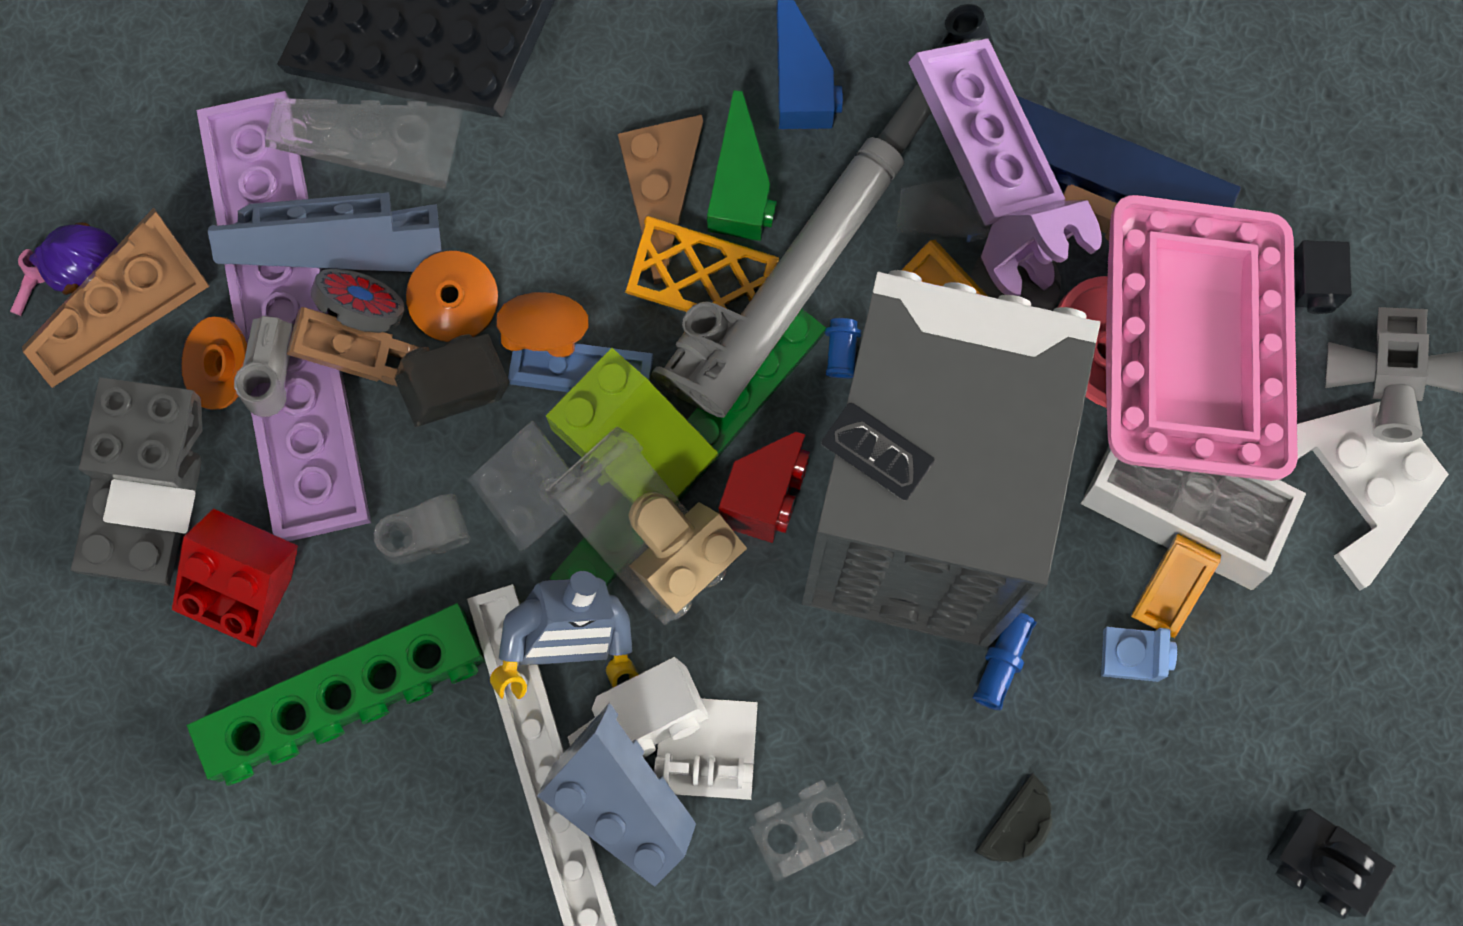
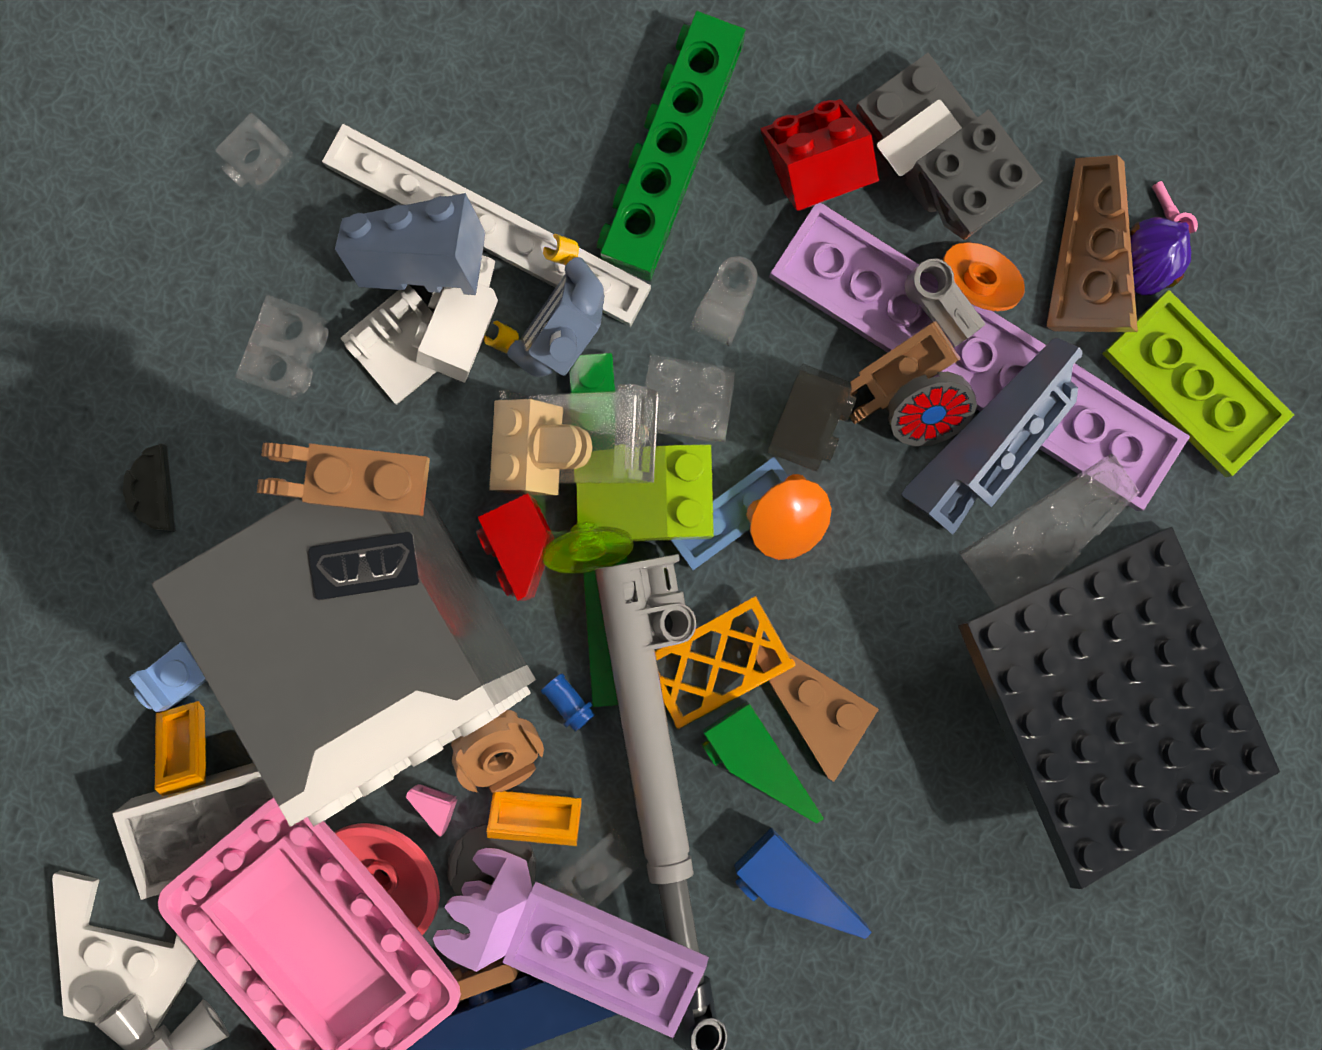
camera: 135 degrees right, 10 degrees up
orange dish [406,251,498,342] -> none
none -> medium nougat hinge [257,443,430,516]
none -> clear neon green dish [542,522,634,573]
none -> lime plate [1102,290,1294,478]

